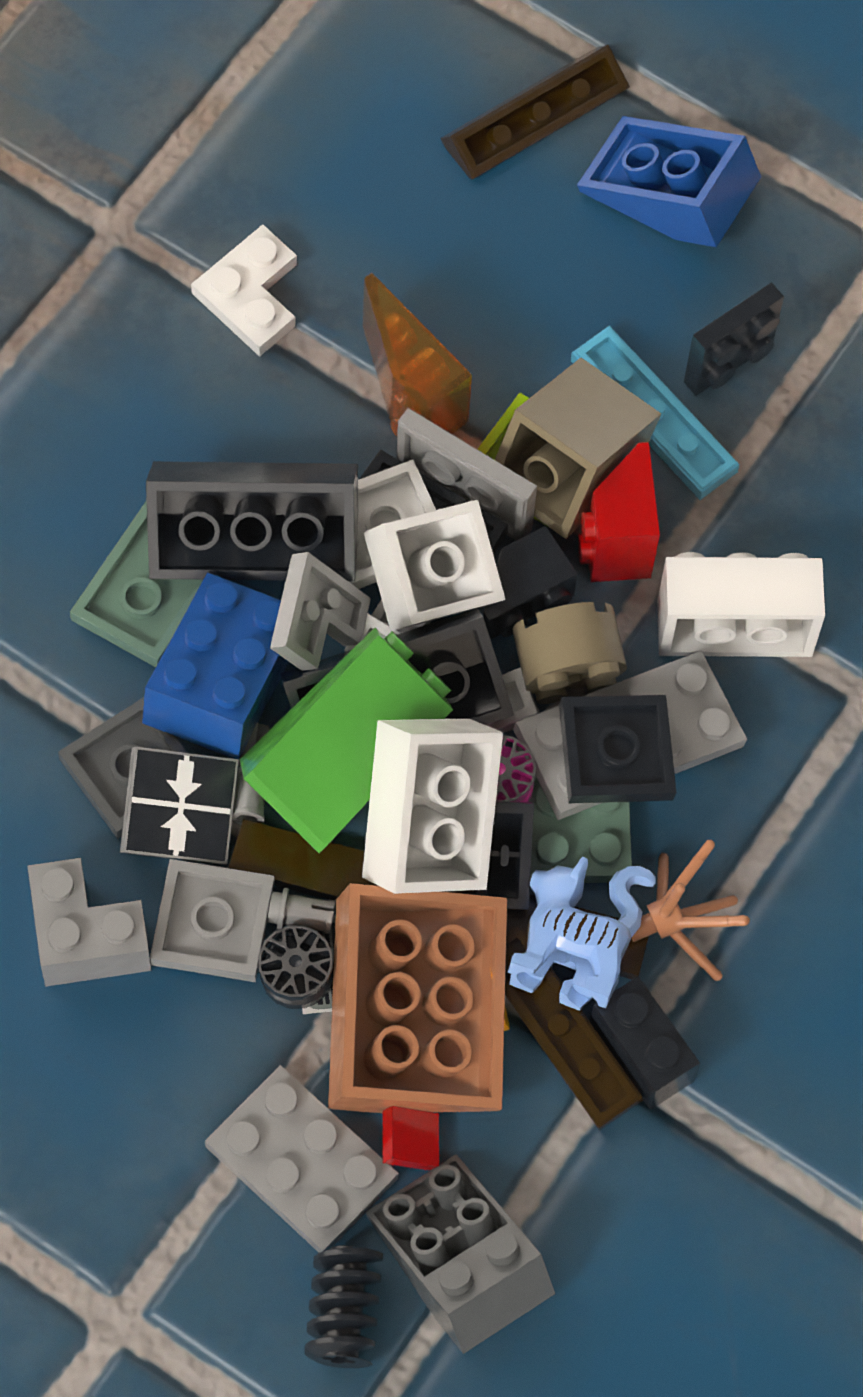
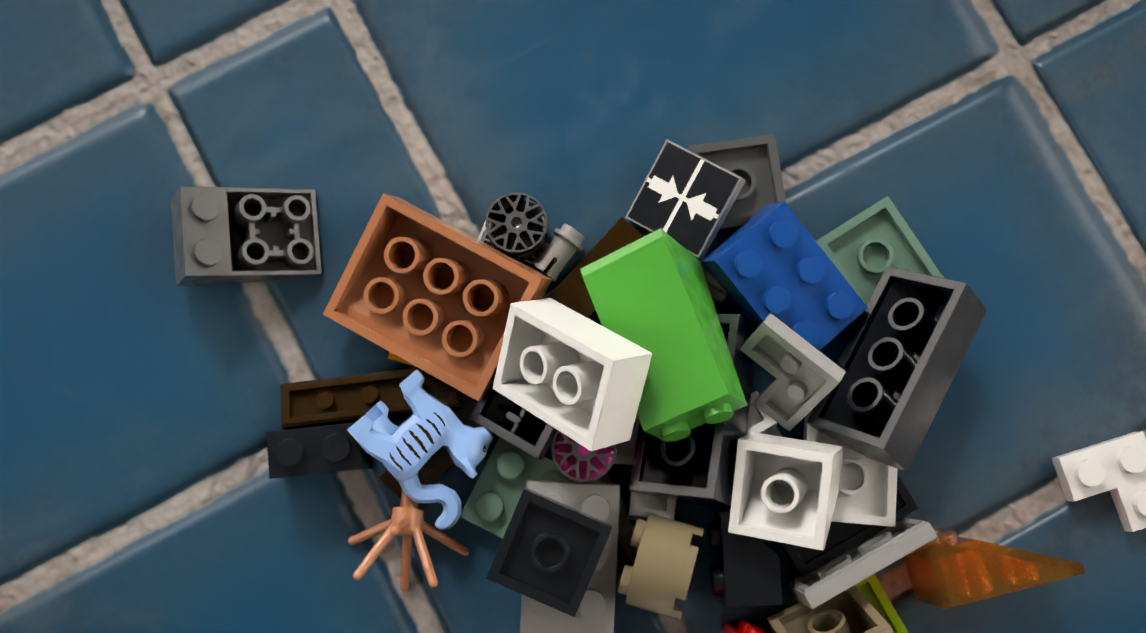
camera: 120 degrees right, 15 degrees up
light grey brick [28,858,151,987] -> none
light grey plate [150,859,275,982] -> none
light grey plate [205,1065,399,1253] -> none
black piece [305,1246,383,1368] -> none
red tile [383,1106,439,1171] -> none

